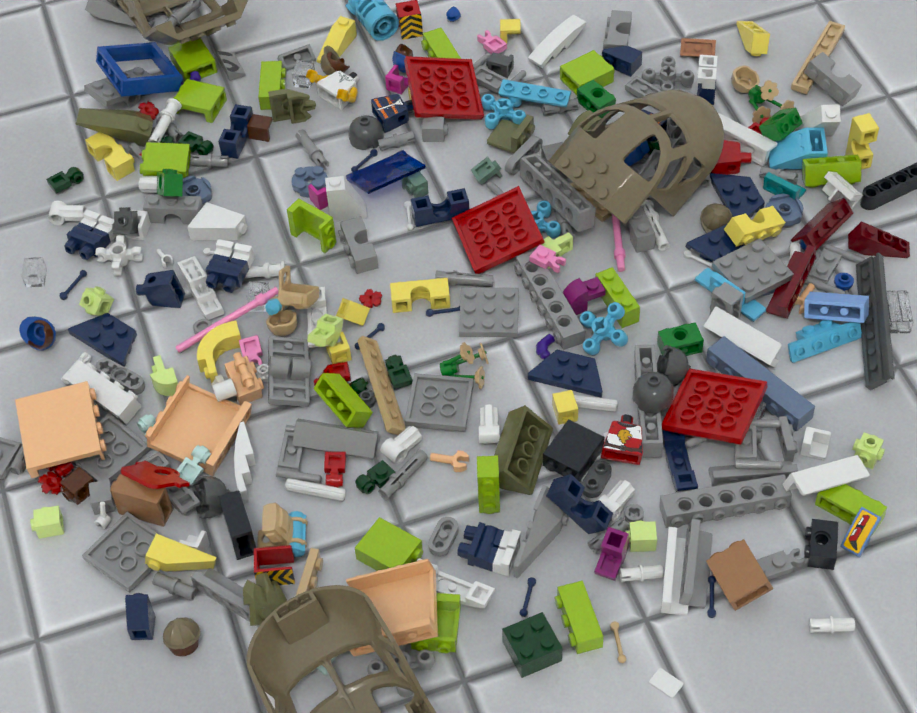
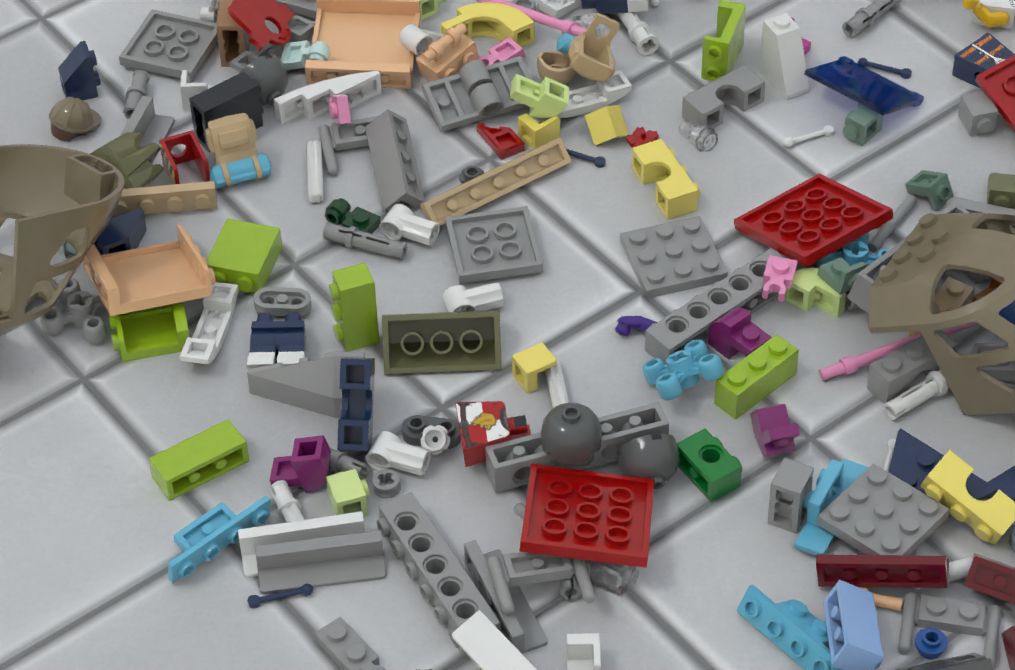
camera: 70 degrees right, 5 degrees down
light yellow slope [145,533,216,572] -> none
sand blue plate [291,166,328,198] -> none
lime brick [313,373,373,428] -> none
red plate [324,452,346,488] -> none
dark grey cylinder [348,115,384,150] -> none
dark green plate [349,377,369,394] -> none
light grey pin [378,131,415,151] -> none
dark green plate [385,354,413,390] -> none
dark blue arch [410,188,469,227] -> none
dark blue hinge [426,306,460,317] -> none
light nougat bar [430,450,469,472] -> none
light grey pin [435,270,493,287] -> none
plant [440,342,489,389] -> none
dark green brick [502,612,563,678] -> none
dark blue hinge [519,577,536,617] -> none
dark blue wing [528,349,603,398] -> none
black brick [543,419,604,482] -> none
tan hinge [610,621,626,663] -> none
white sticker [649,668,683,698] -> none
dark blue slope [662,430,698,491] -> none
dark tan piece [700,203,732,233] -> none
white panel [704,307,782,367] -> none
sand blue brick [706,336,815,432] -> none
medium nougat brick [706,539,773,611] -> none
light grey plate [776,416,798,462] -> none
none -> medium azure bracket [168,496,271,584]
none -> bright pink plate [328,94,351,124]
none -> white plate [420,425,450,455]
none -> clear cone [679,120,718,152]
none -> magenta brick [750,404,800,457]
none -> sand green bracket [817,257,867,295]

